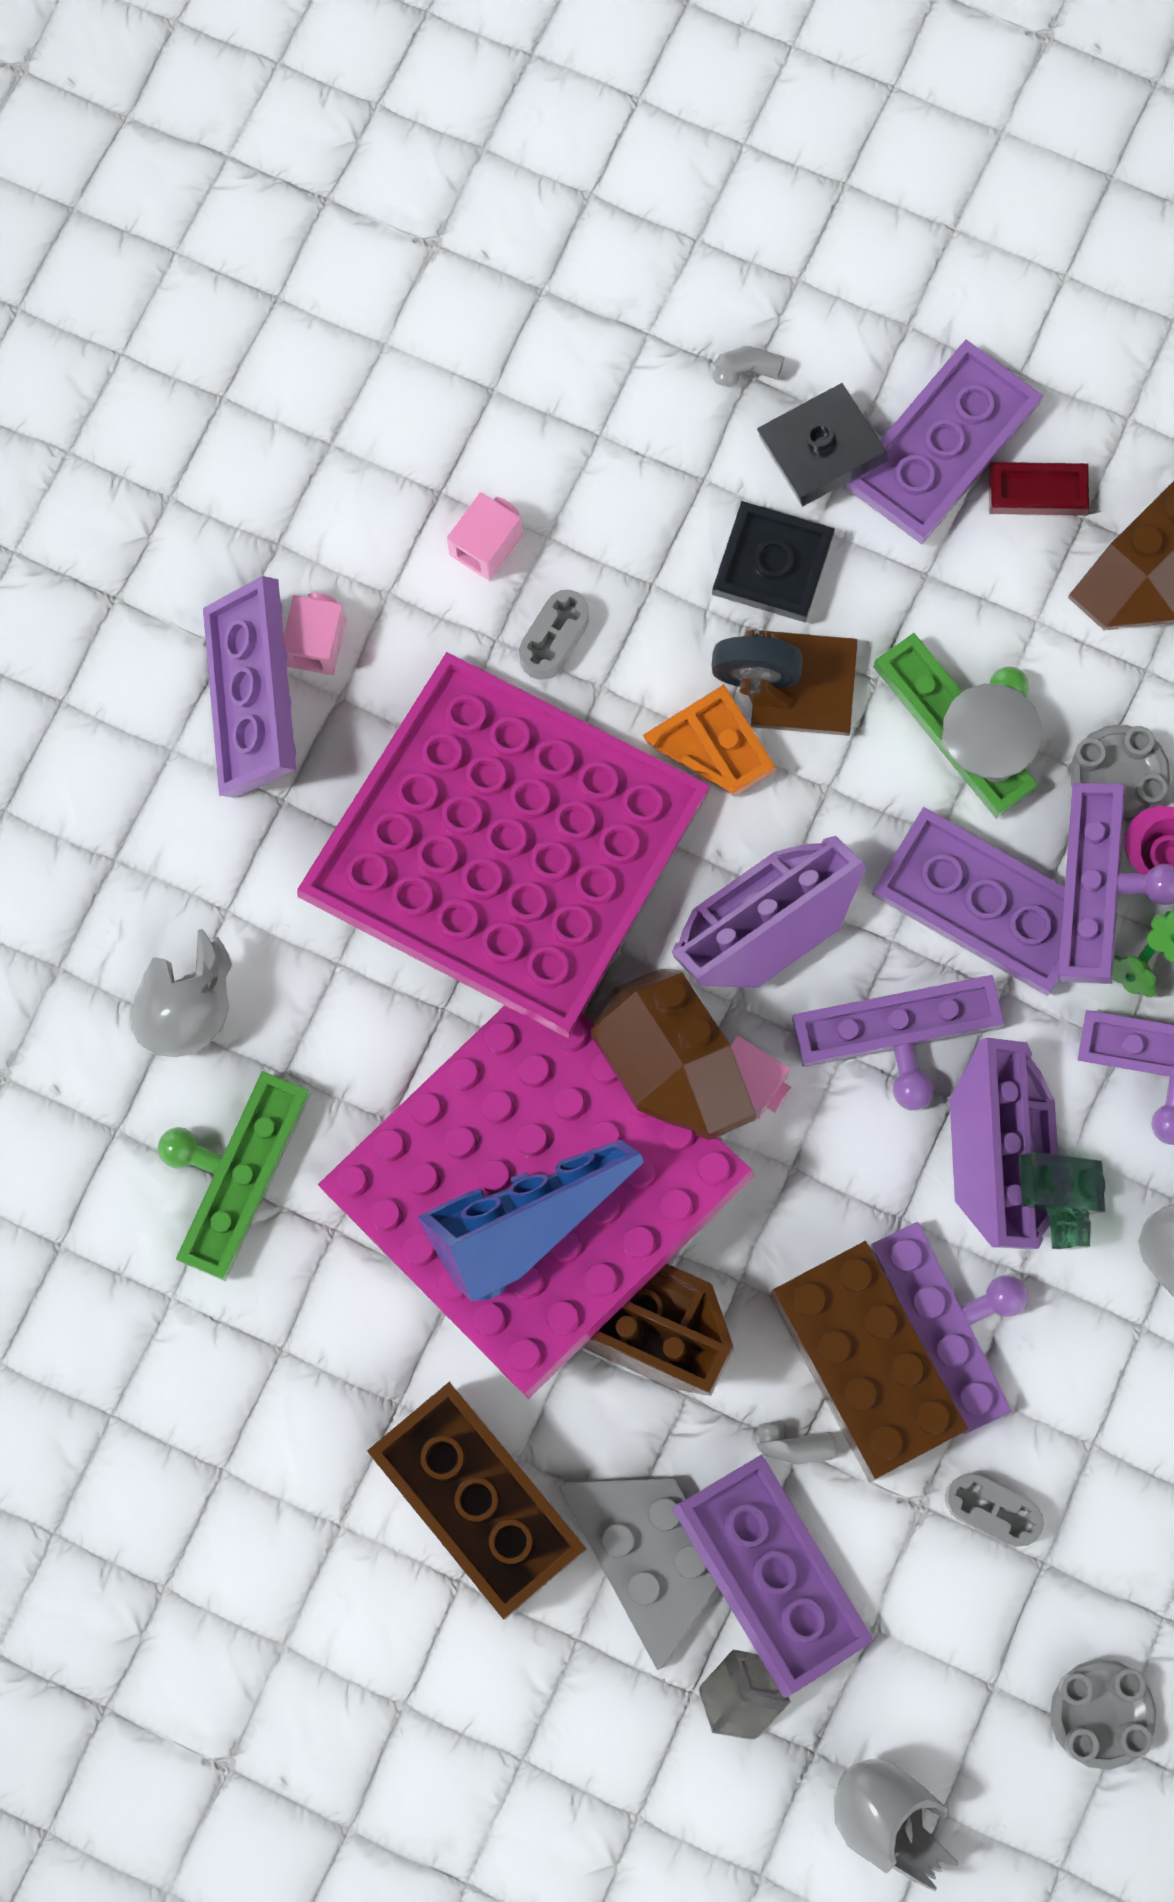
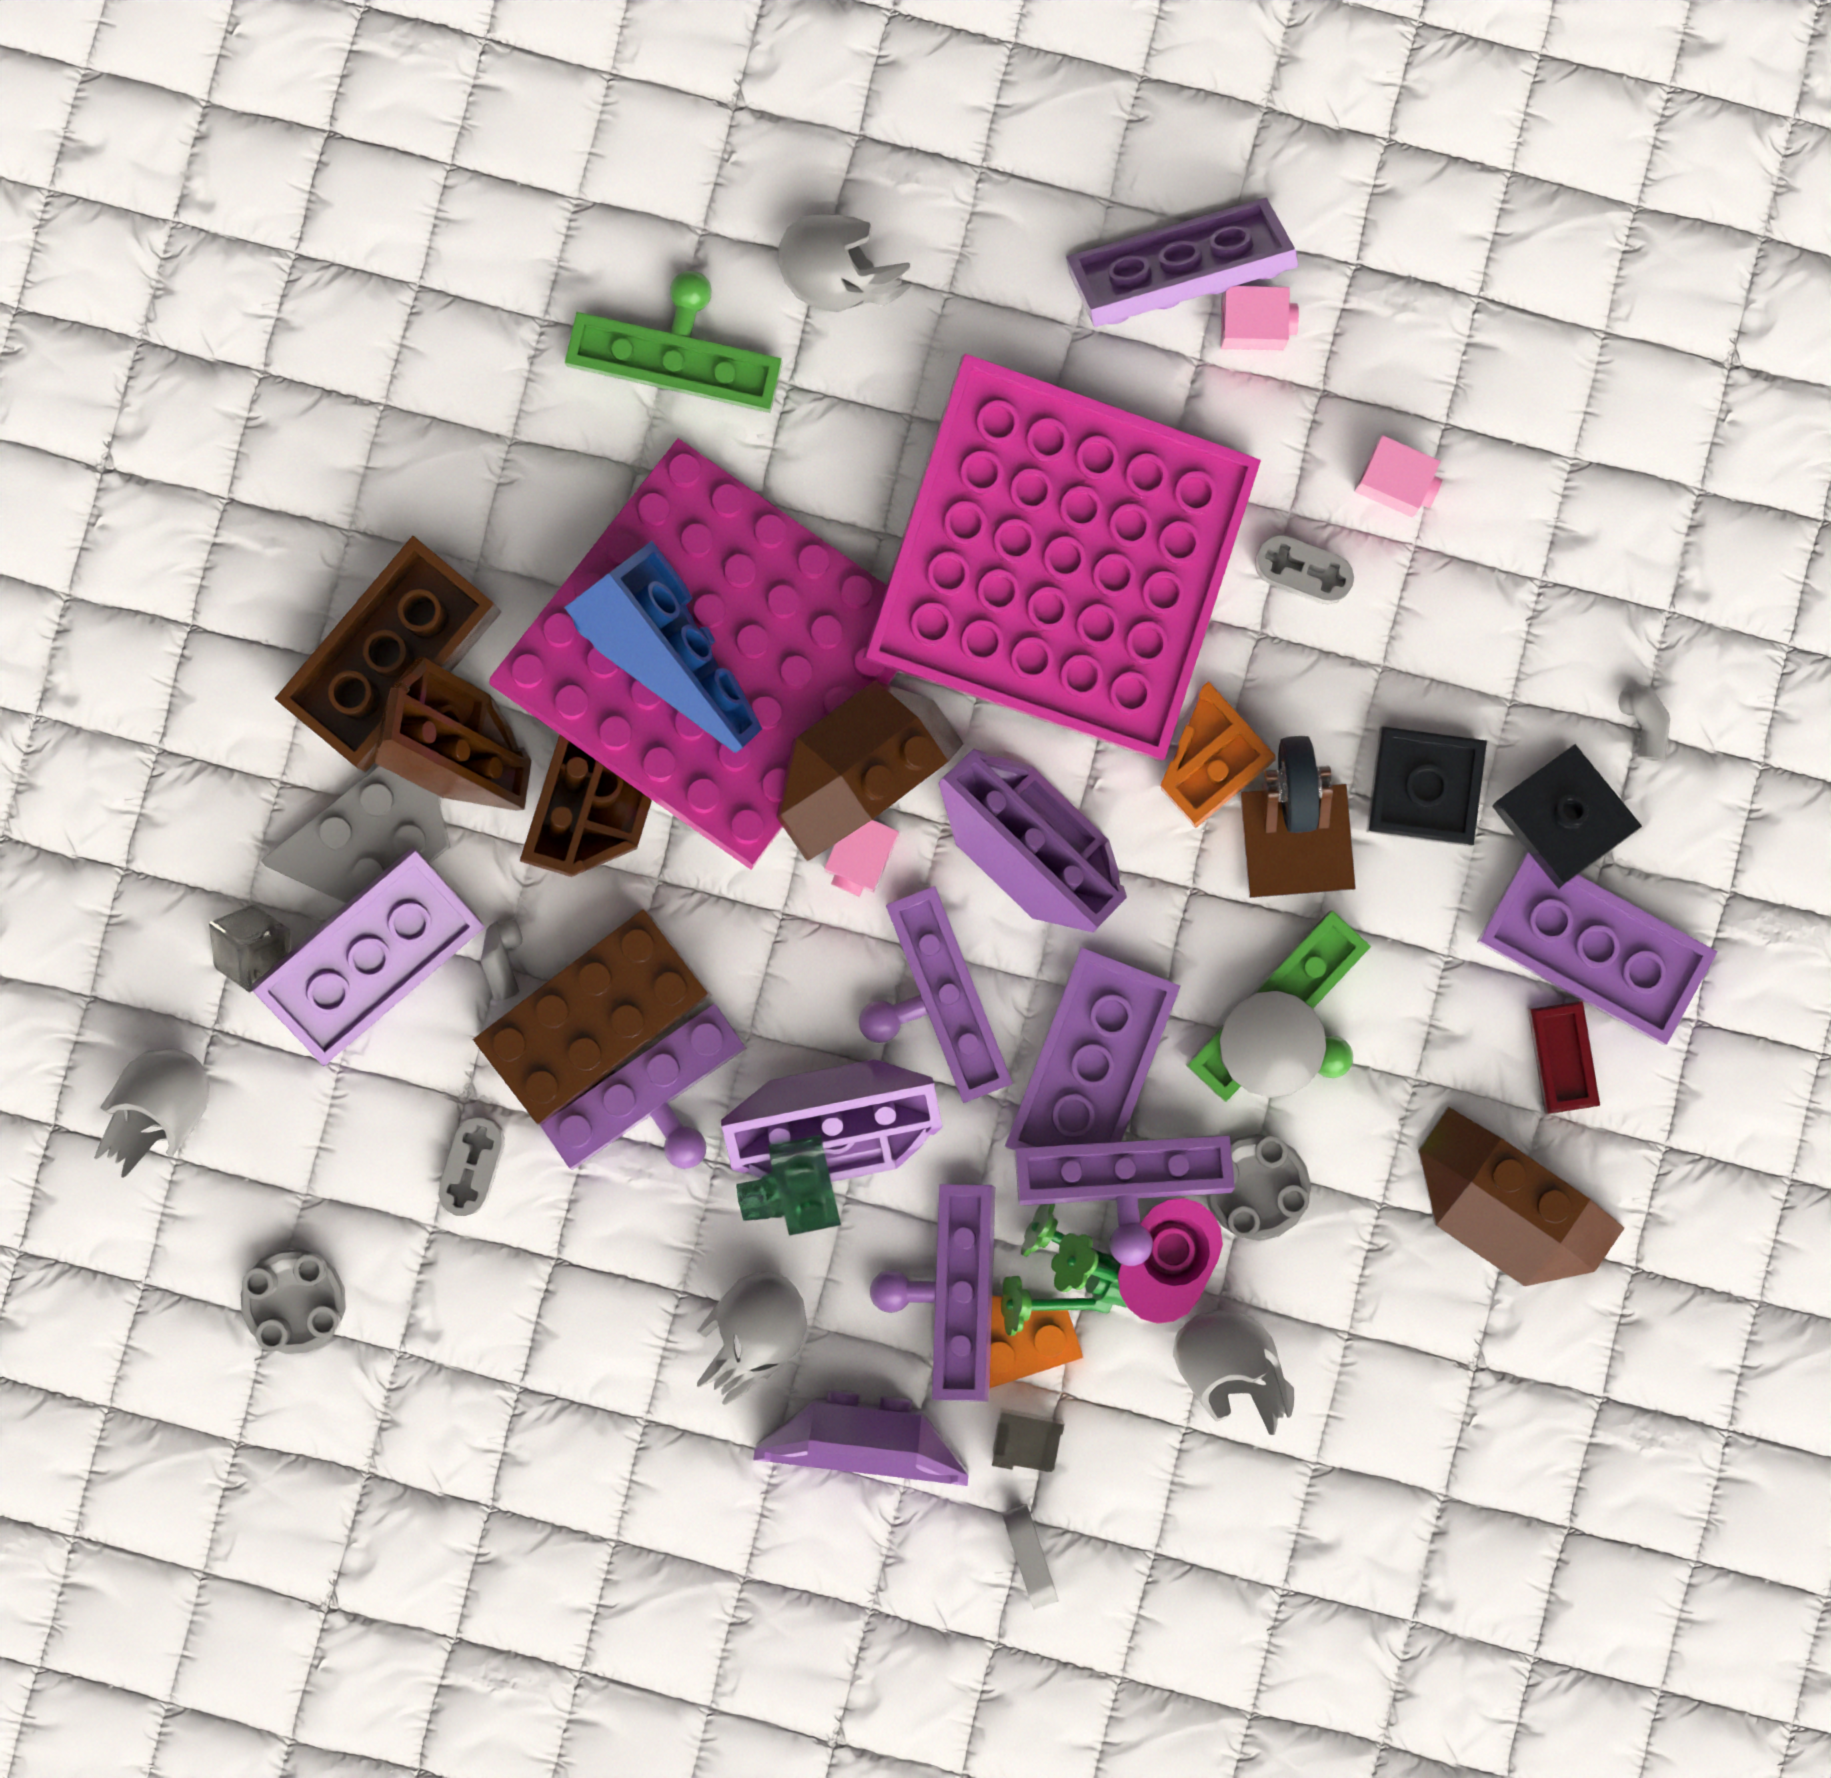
camera: 80 degrees right, 10 degrees up
none -> reddish brown wedge [375,658,532,811]

